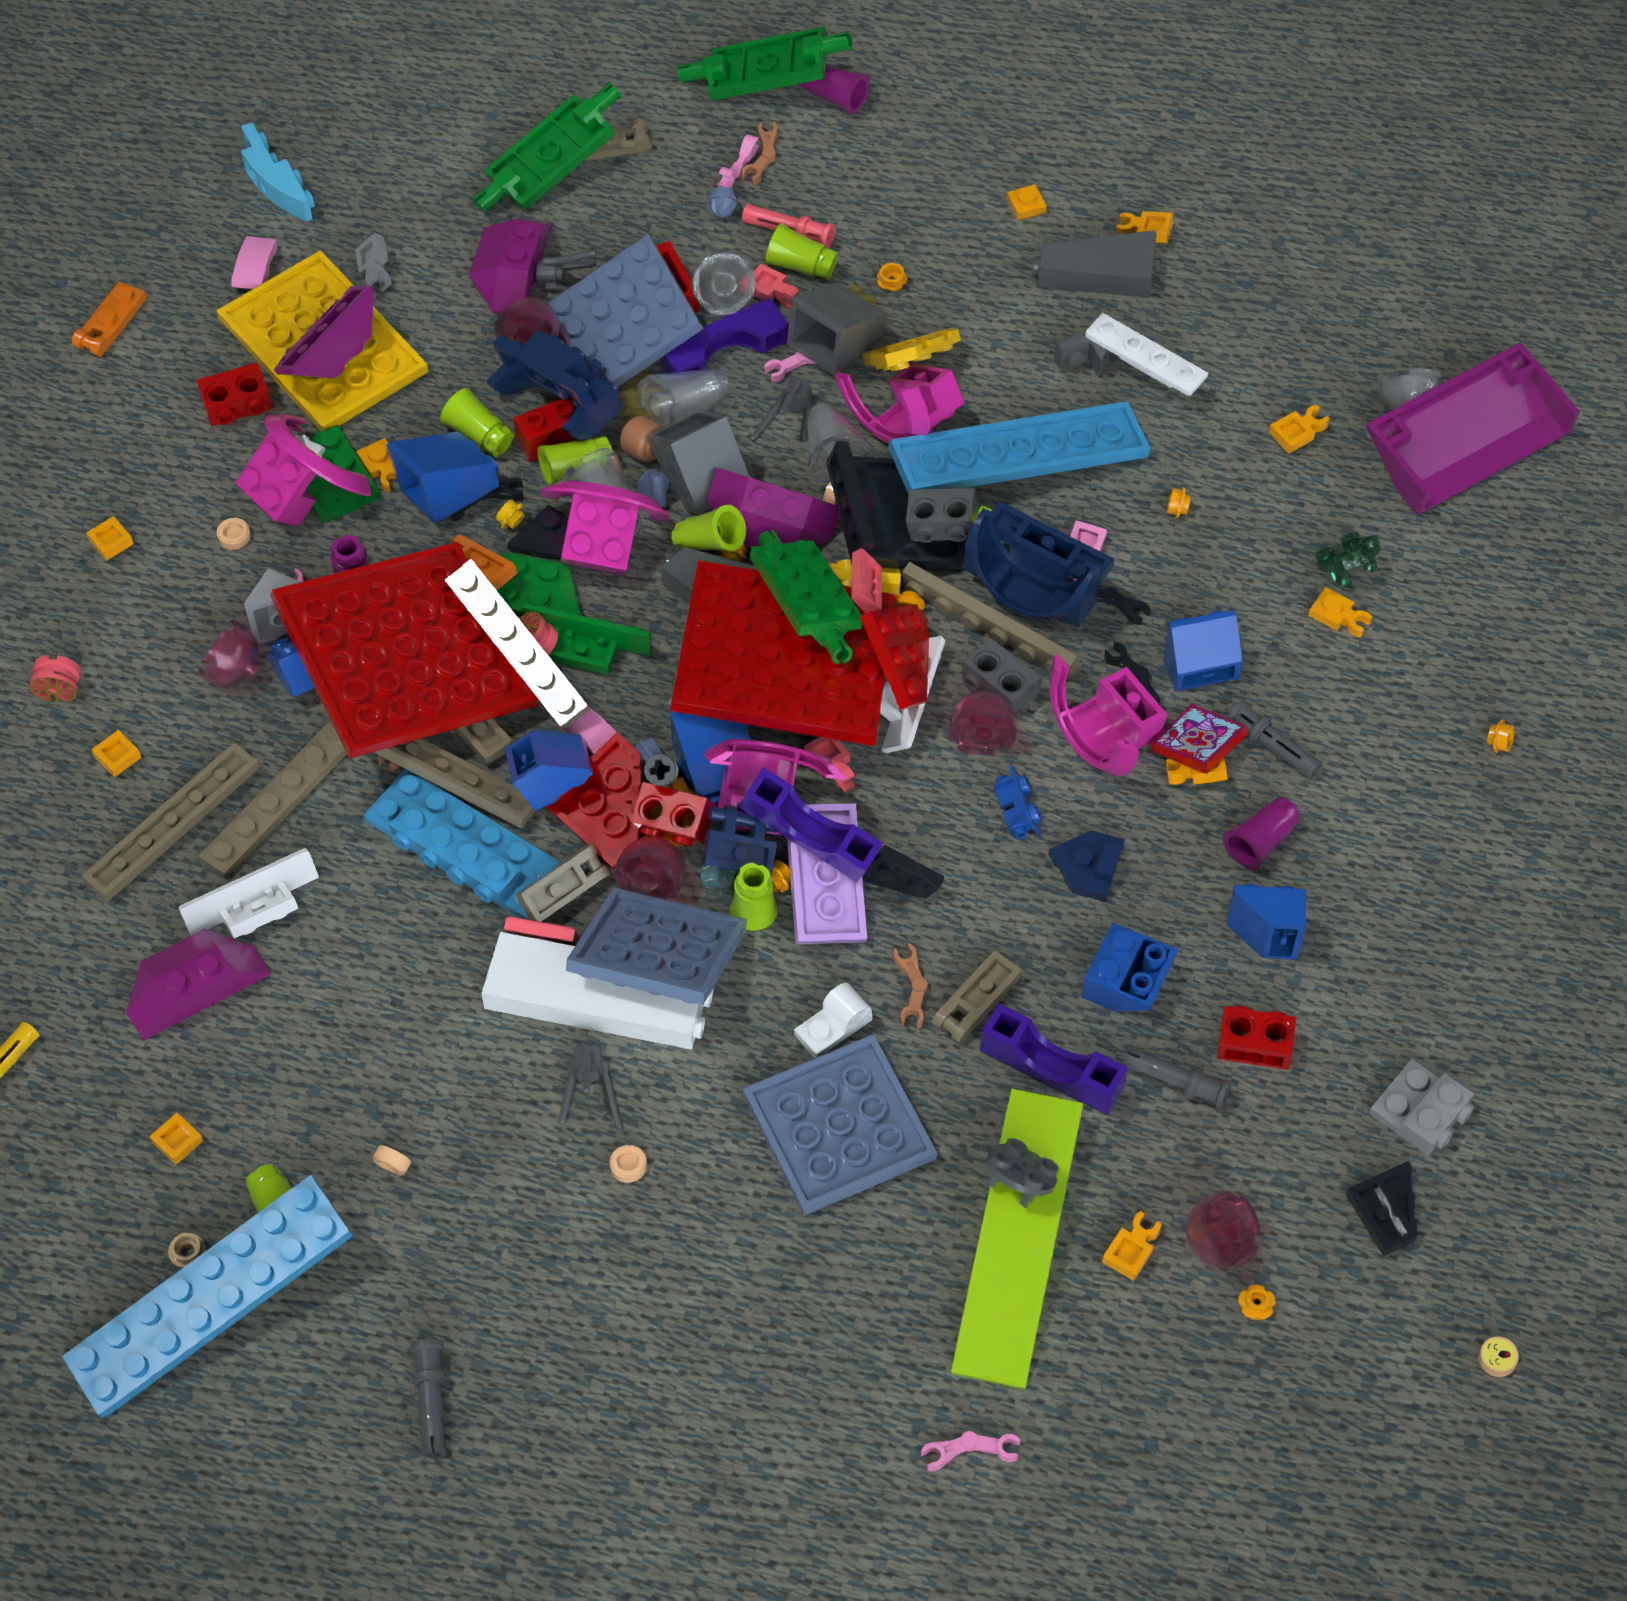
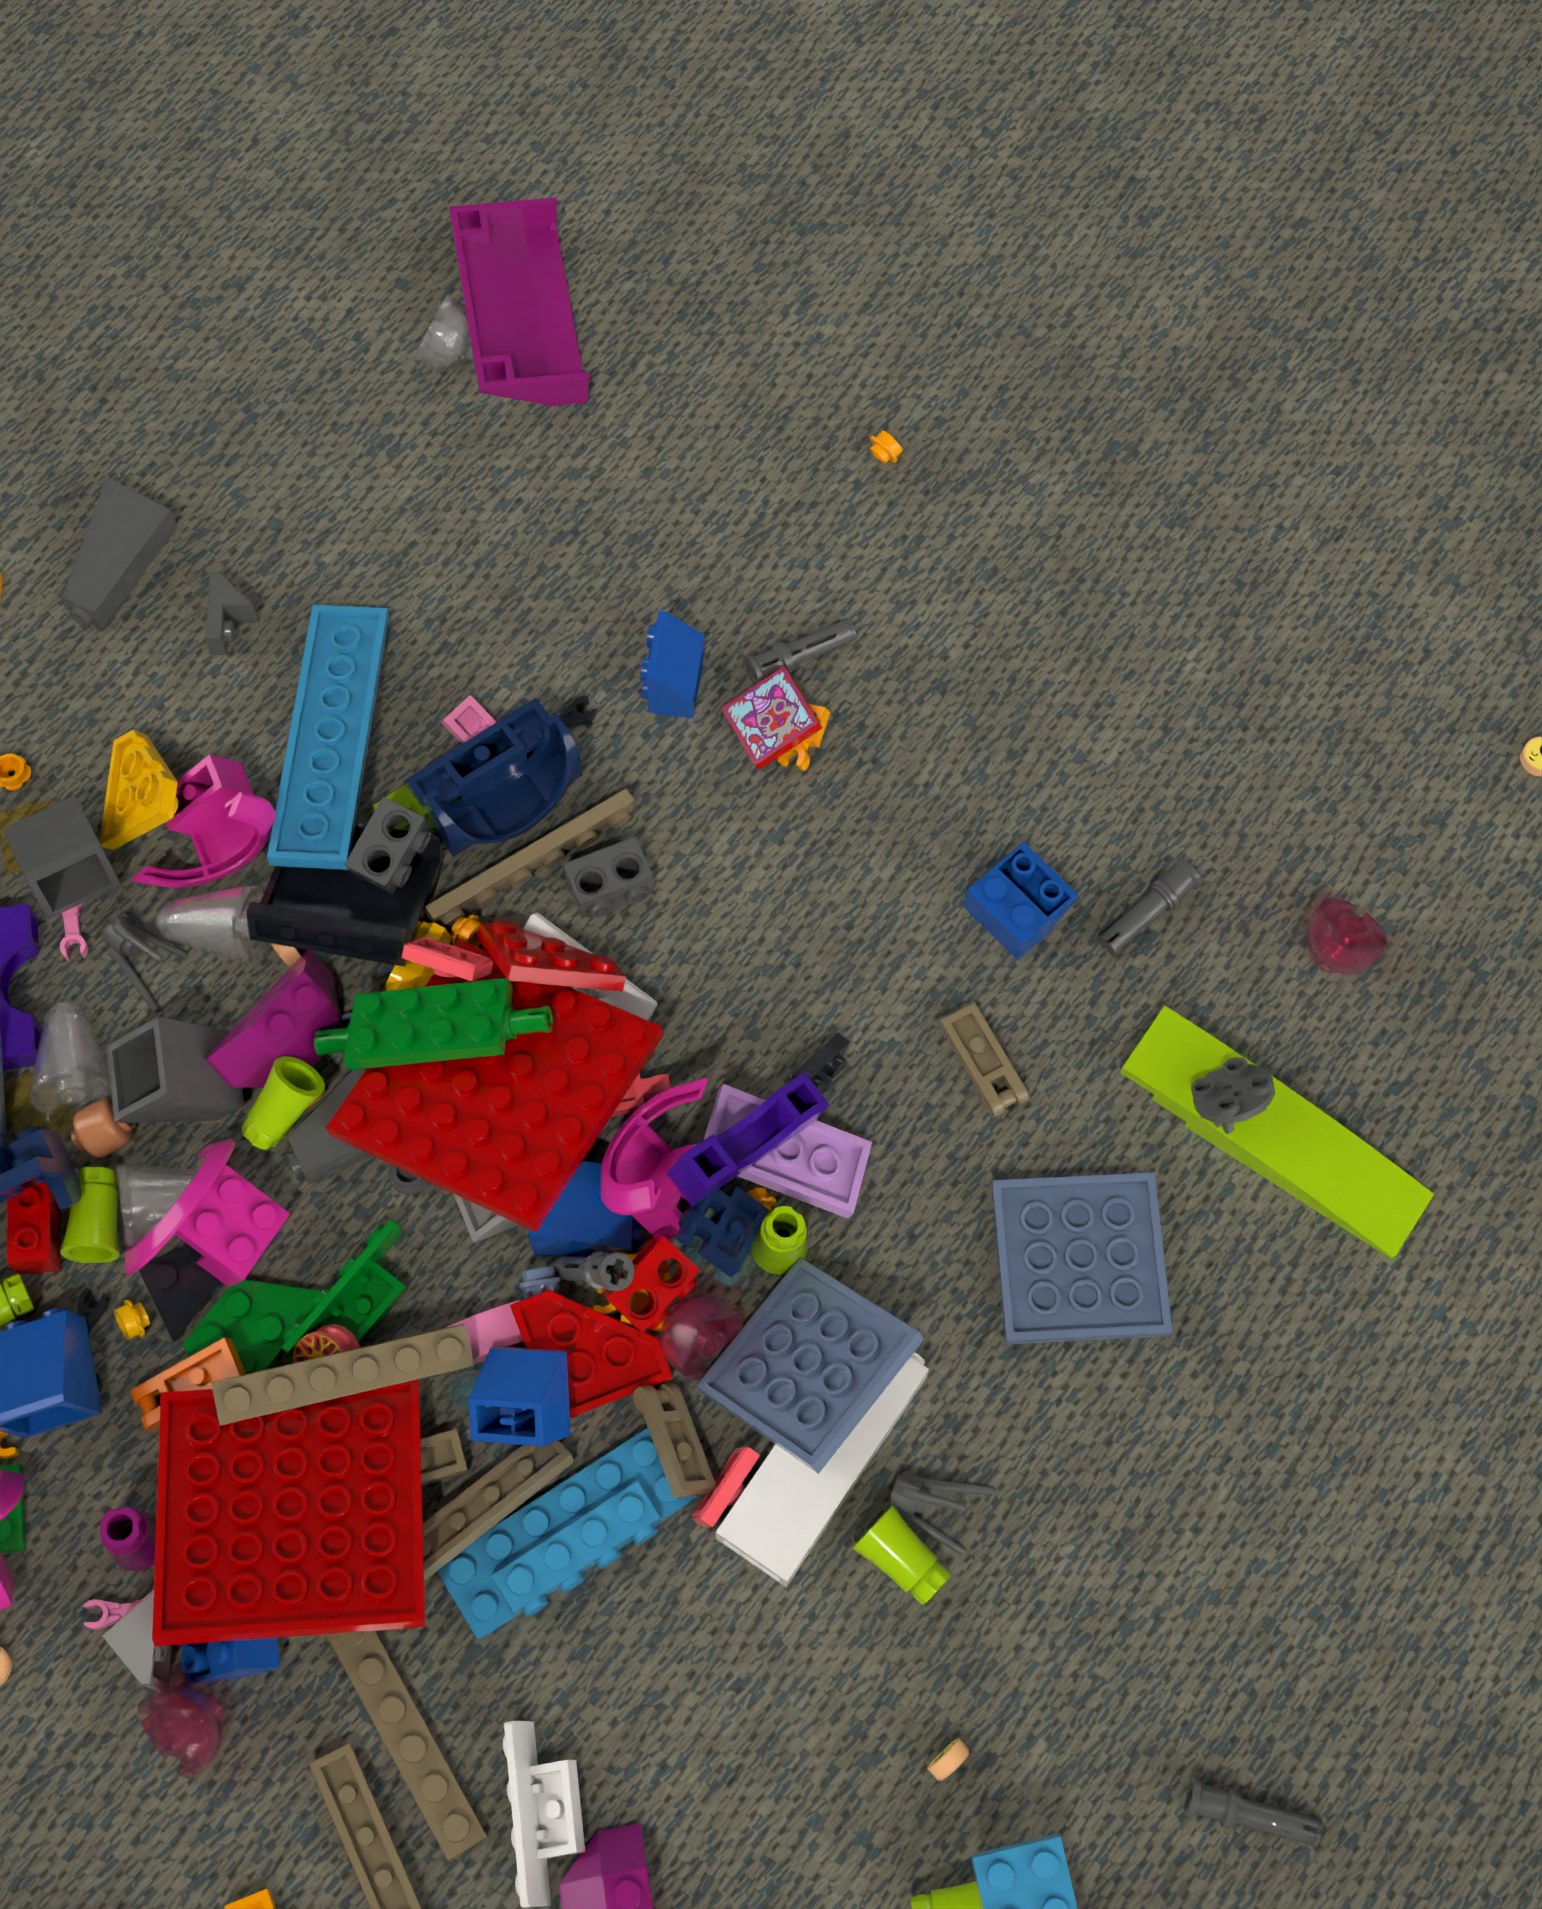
camera: 70 degrees left, 10 degrees up
light nougat tile [610,1145,647,1182] -> none
sand blue plate [637,469,669,507] -> none
white plate [794,983,872,1058] -> none
nougat piece [893,943,928,1030] -> none
bright pink piece [921,1431,1020,1471] -> none
clear pink cylinder [949,691,1017,755] -> none
dark purple arch [980,1003,1128,1115] -> none
blue hinge [994,765,1043,839] -> none
dark blue plate [1048,830,1125,902] -> none
dark pink piece [1050,654,1168,776] -> none
white bracket [1085,313,1208,396] -> none
light orange plate [1102,1211,1161,1281] -> none
black piece [1104,642,1161,705] -> none
light orange plate [1116,211,1174,243] -> none
light orange plate [1166,487,1191,518] -> none
red brick [1216,1005,1296,1070] -> none
magenta plant [1223,797,1300,871] -> none
blue slope [1227,883,1306,960] -> none
light orange plate [1238,1285,1276,1320] -> none
light orange plate [1269,405,1330,454] -> none
light orange plate [1308,587,1372,637] -> none
clear green plate [1315,532,1381,588] -> none
black wing [1346,1161,1418,1256] -> none
light grey plate [1369,1059,1475,1156] -> none
none -> lime plant [852,1505,951,1605]

